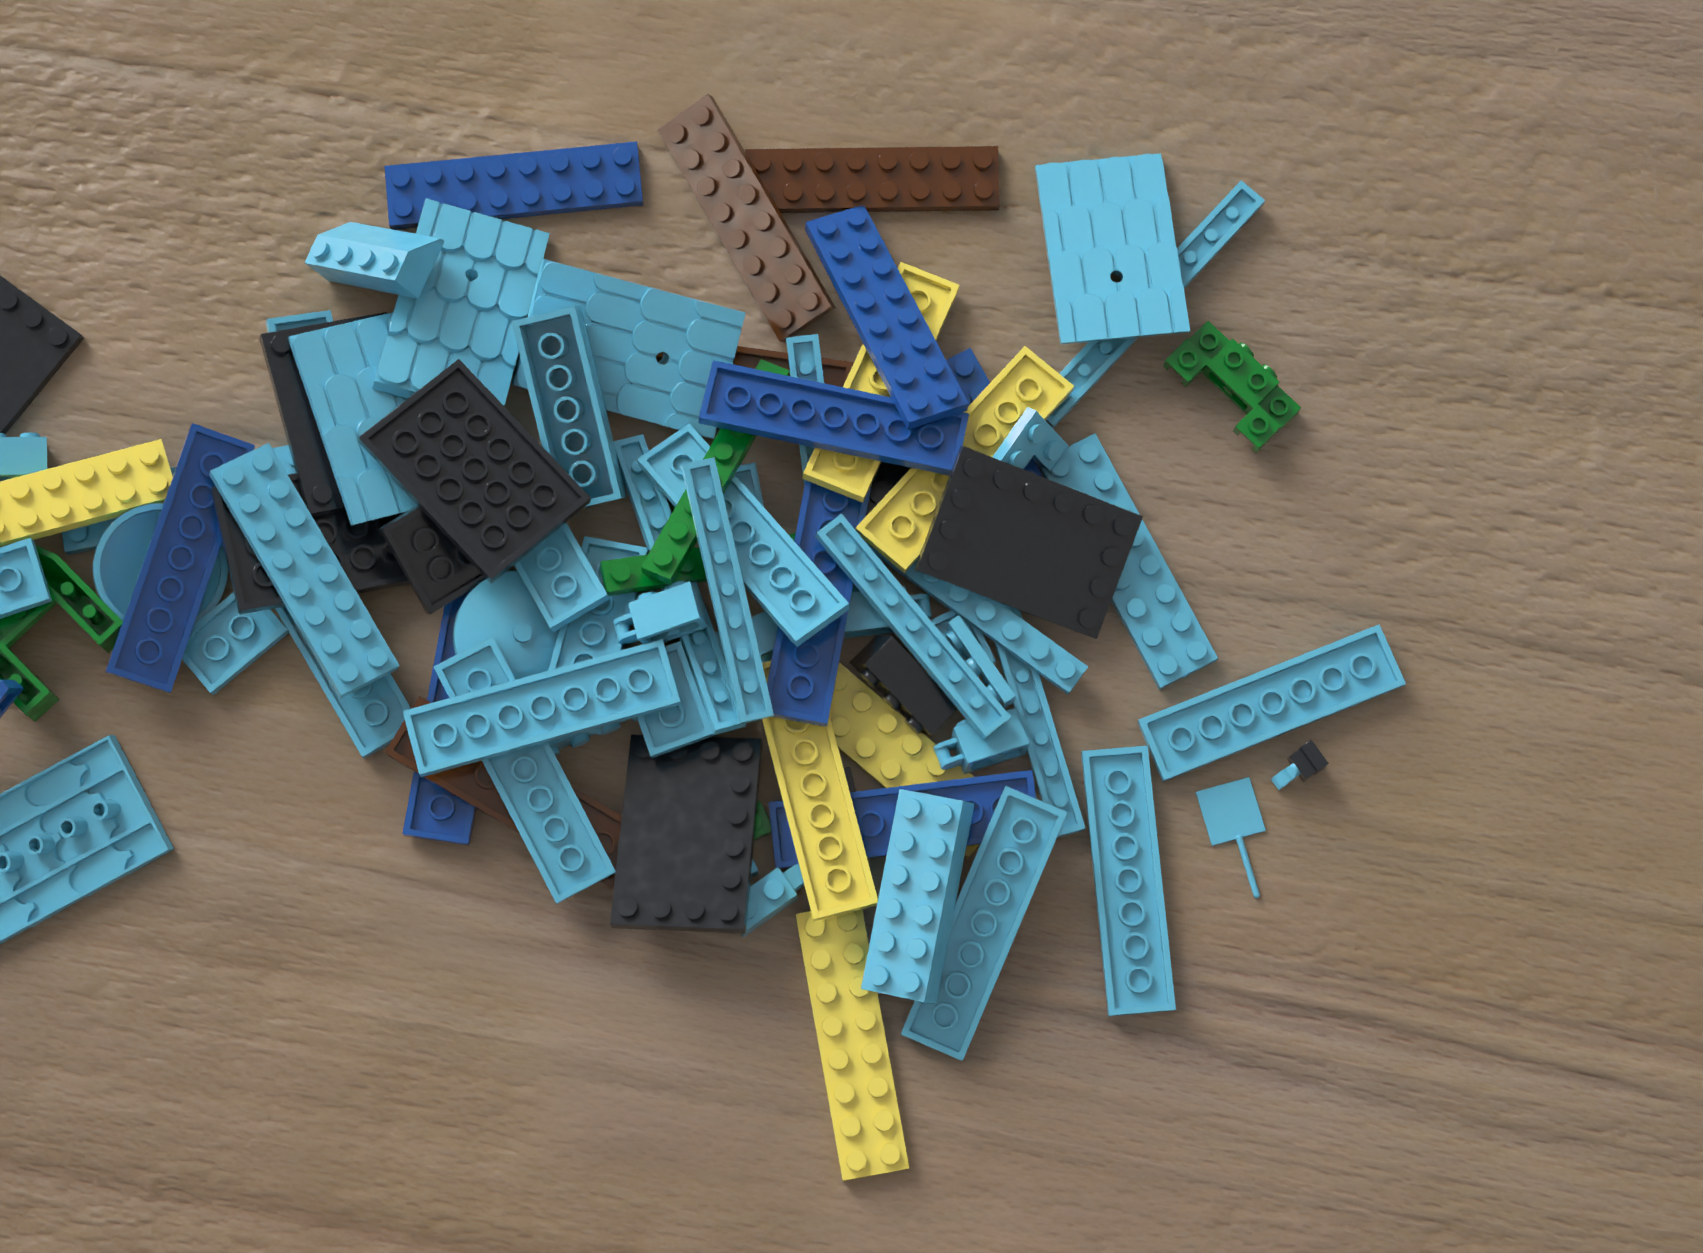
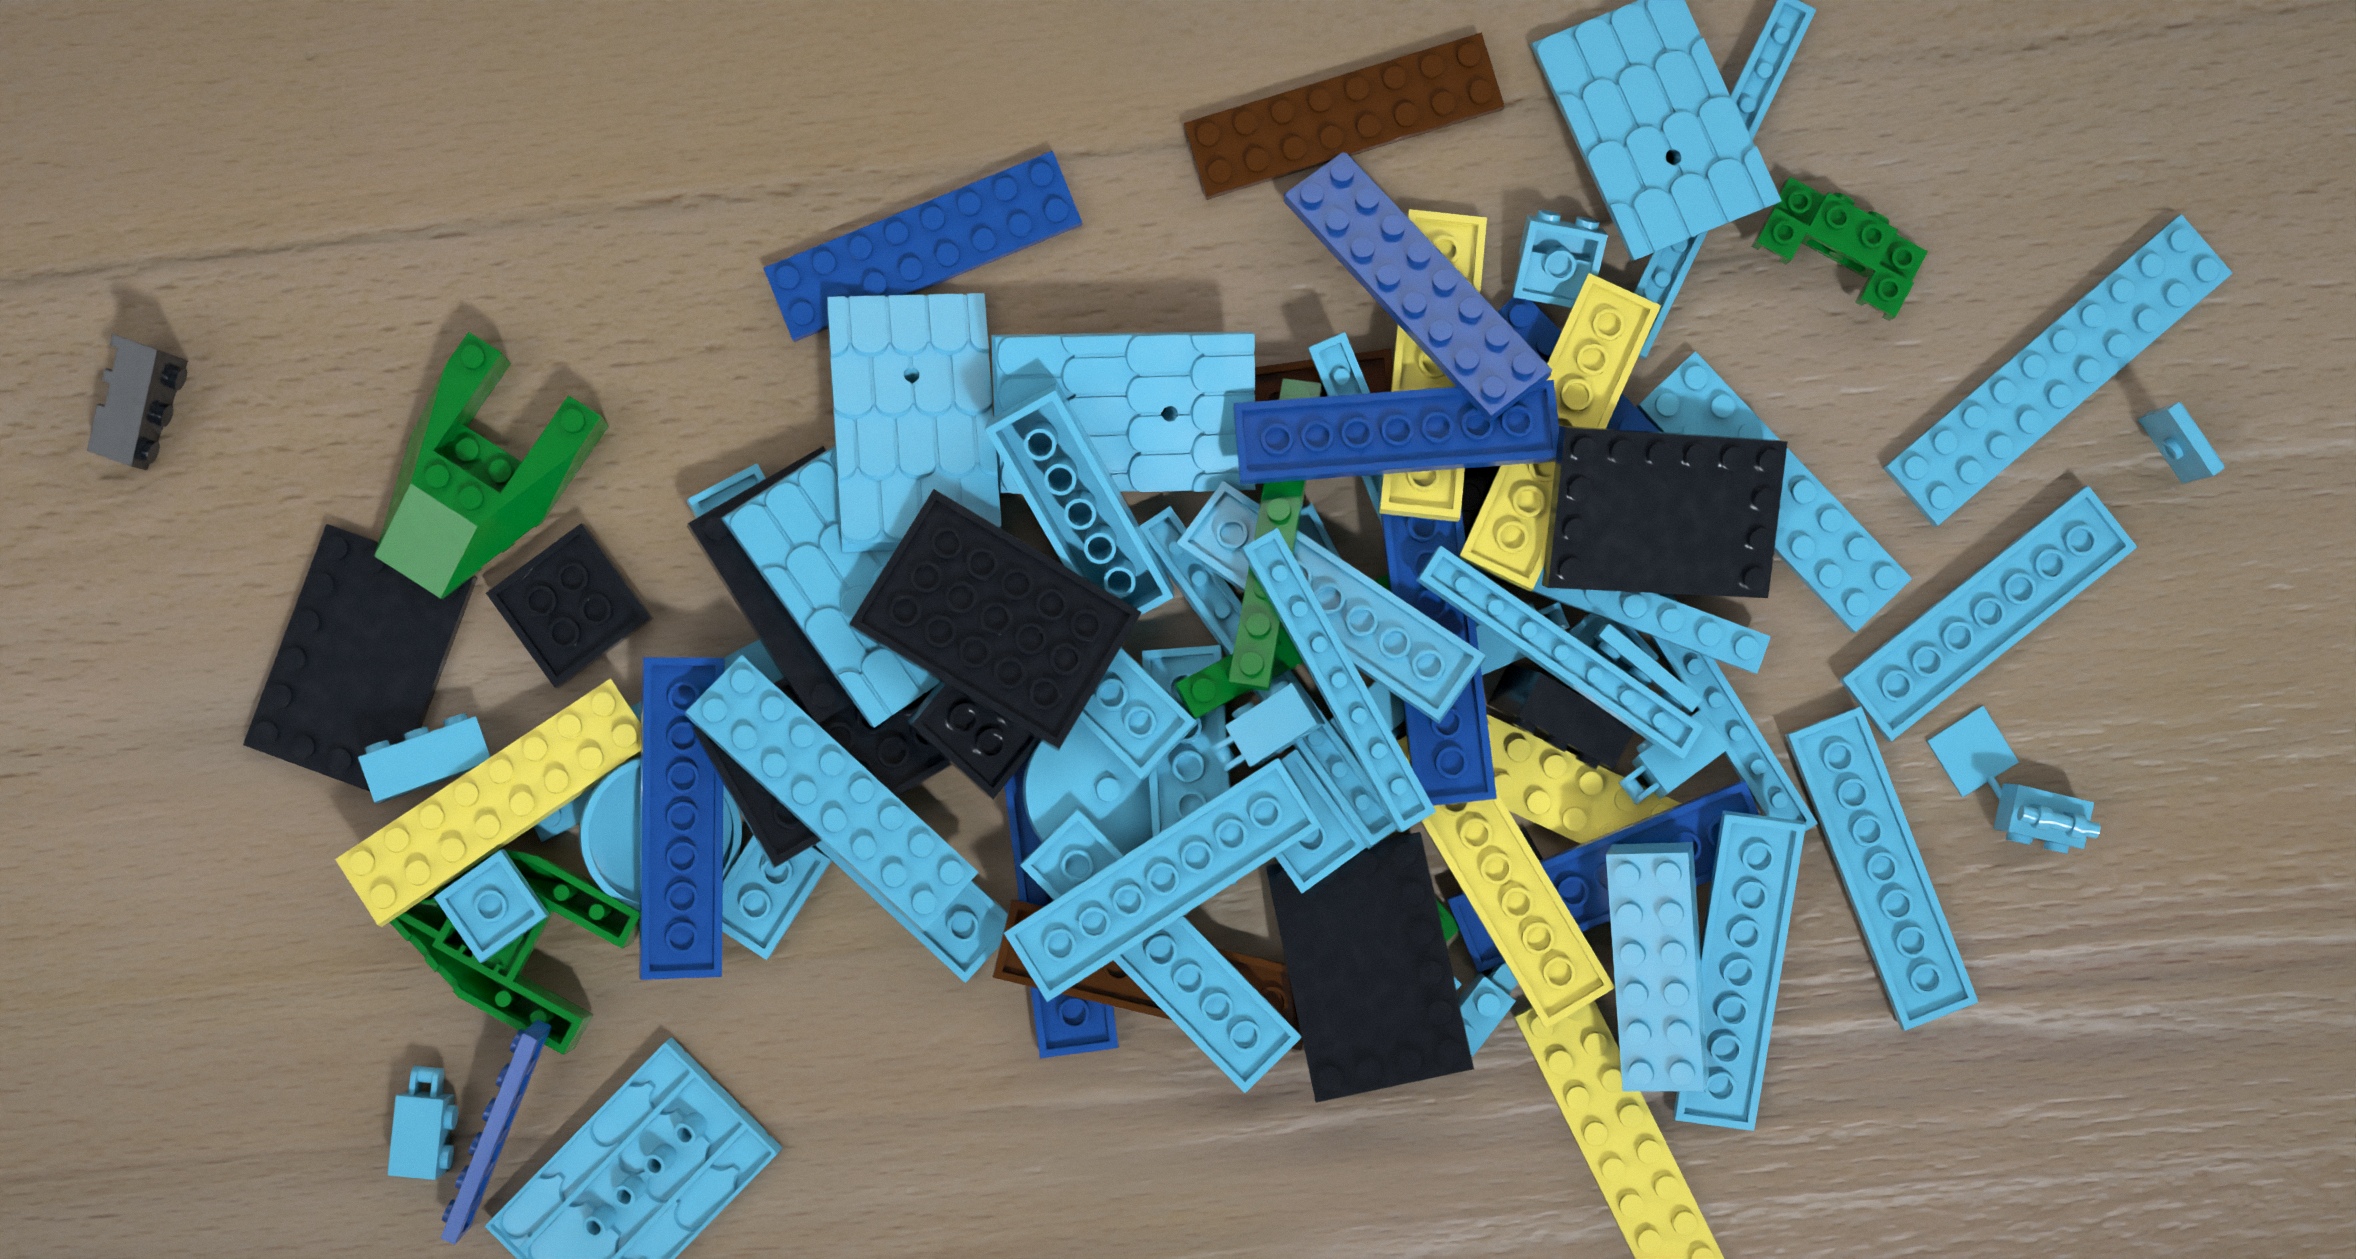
camera: 15 degrees left, 10 degrees up
medium azure slope [305,222,445,299] -> none
plate [658,94,836,343] -> none
medium azure plate [993,407,1068,471] -> none
black piece [1271,740,1329,790] -> none
none -> green wedge [374,332,609,599]
none -> black plate [486,523,654,688]
none -> medium azure plate [1511,210,1608,308]
none -> medium azure plate [1883,214,2232,527]
none -> medium azure brick [1993,783,2101,854]
none -> medium azure plate [2138,402,2225,484]

